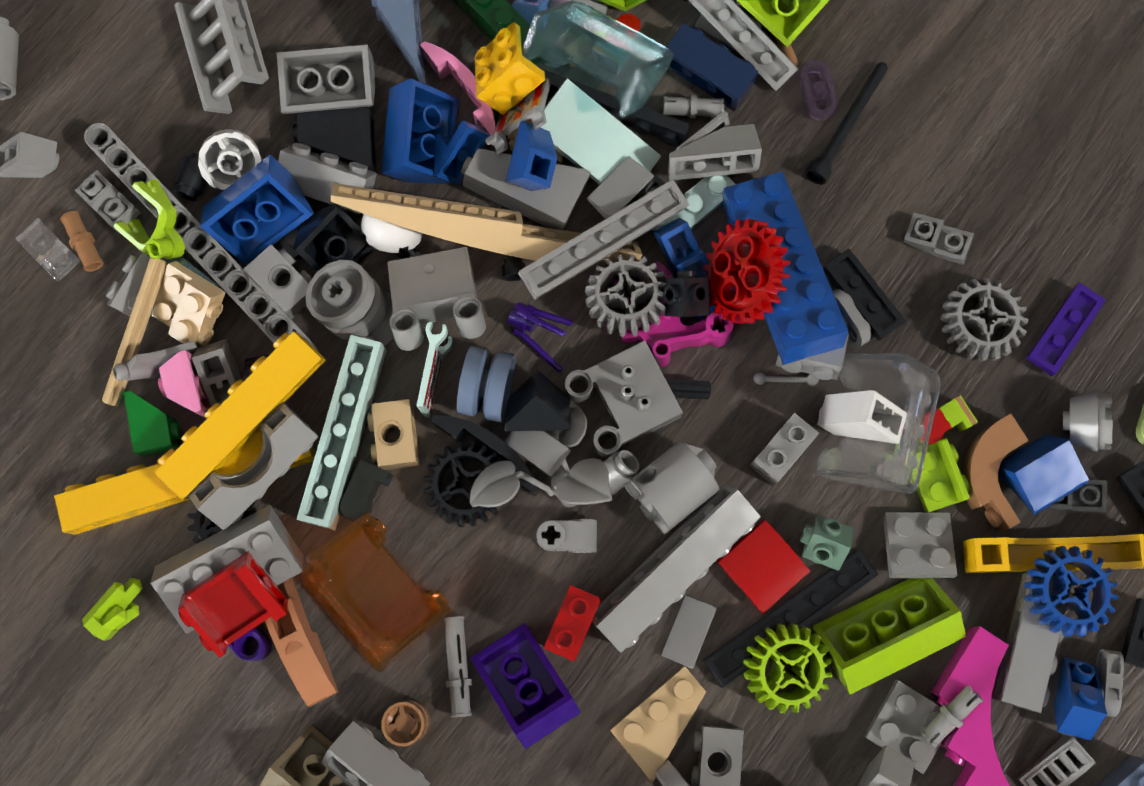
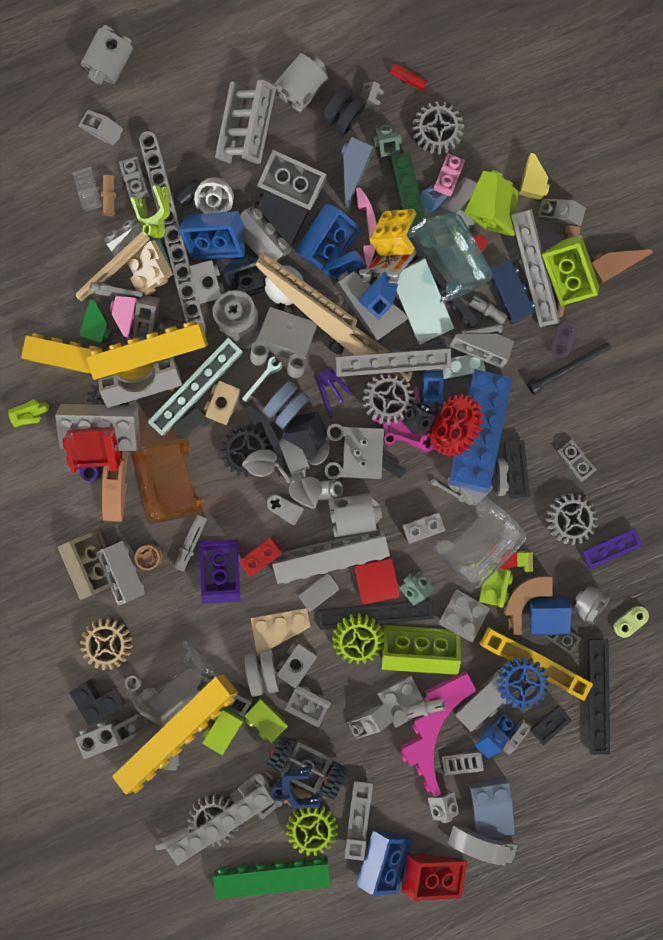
camera: 25 degrees right, 10 degrees up
light grey slope [586,156,654,219] -> none
white slope [817,390,908,444] -> none

